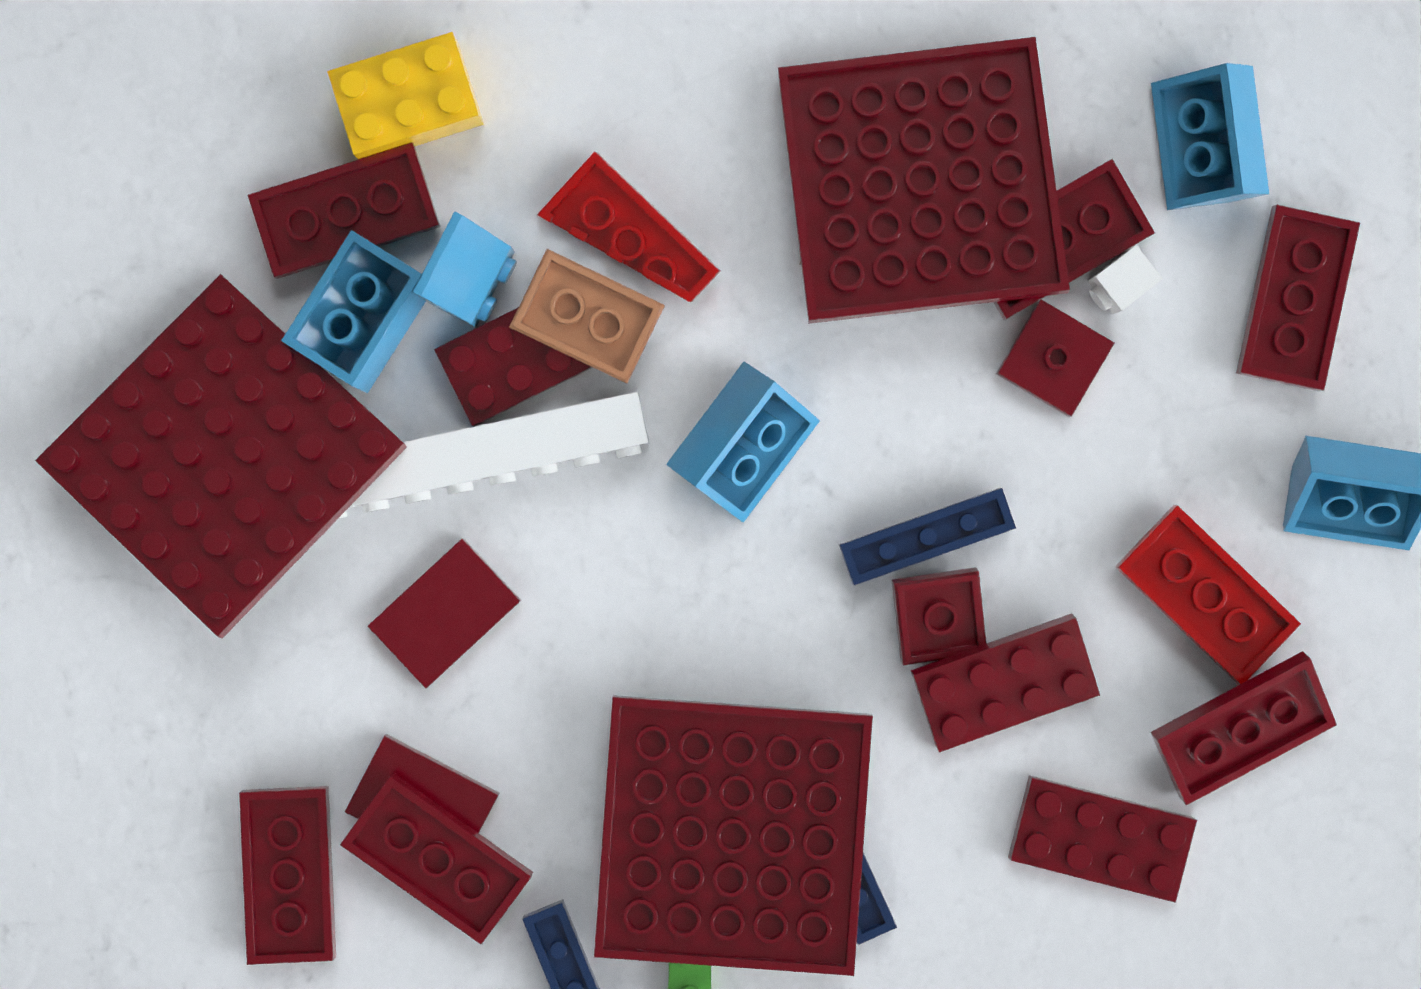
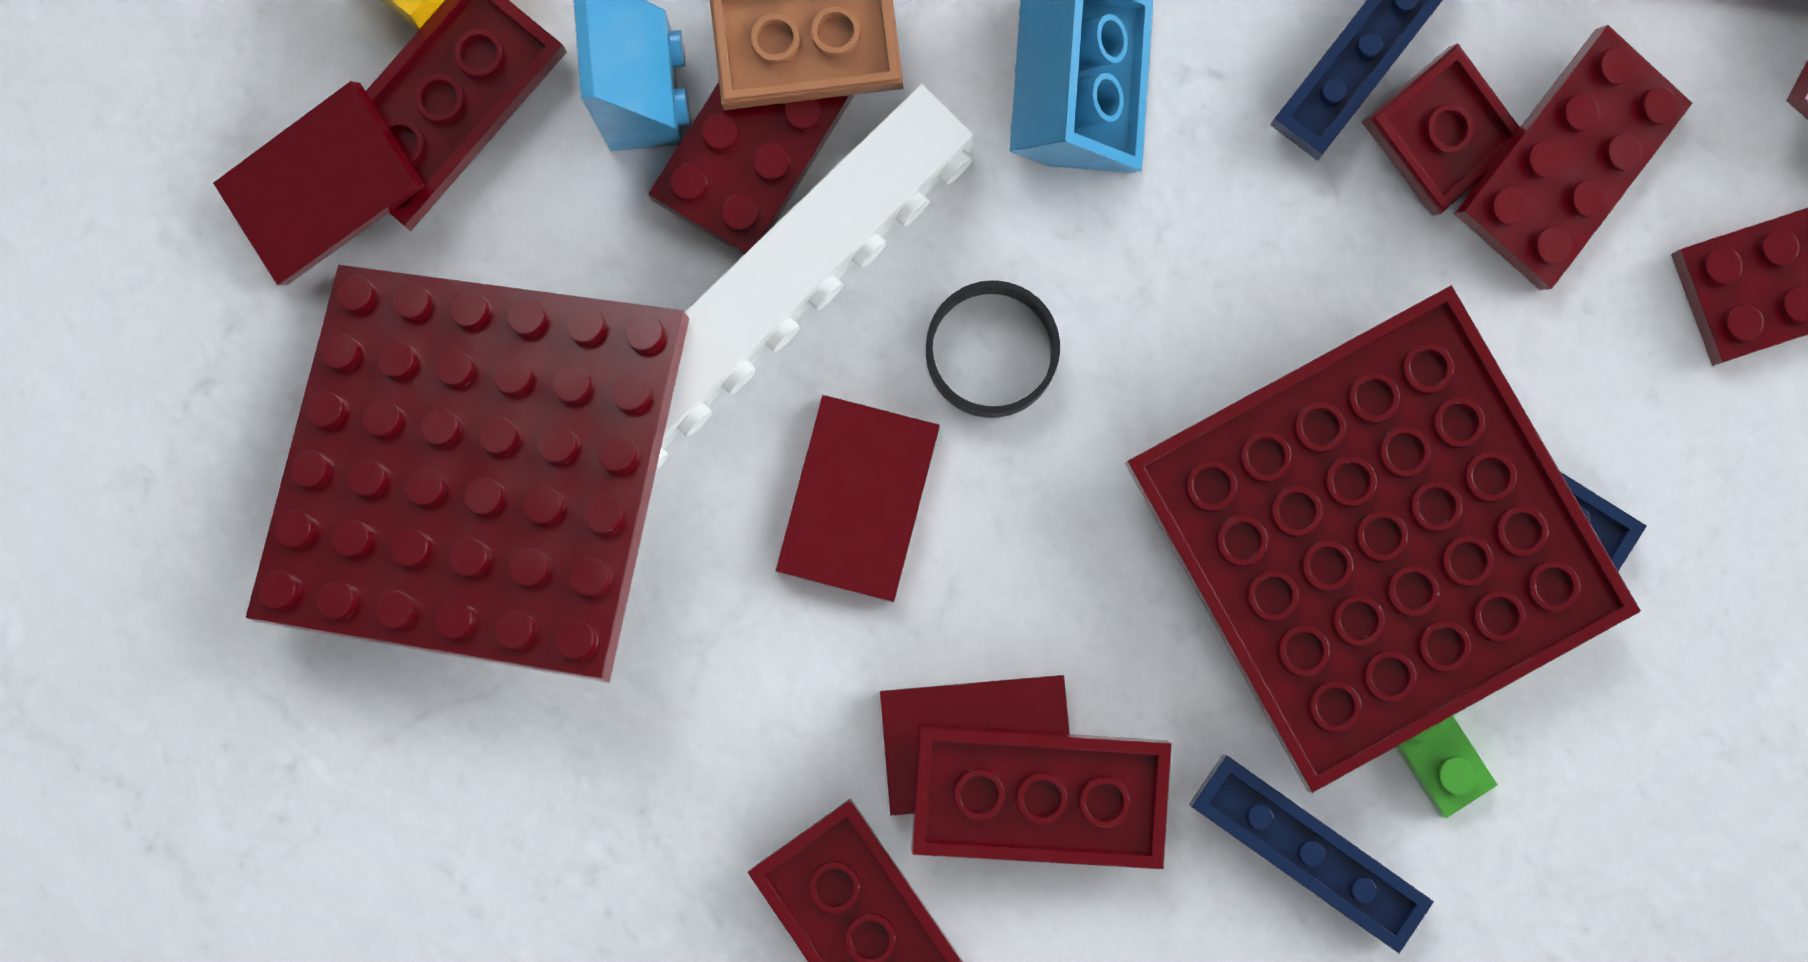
camera: 30 degrees left, 5 degrees down
dark azure slope [281,230,426,393] -> none
none -> dark red tile [213,81,426,286]
none -> black tyre [926,280,1060,418]

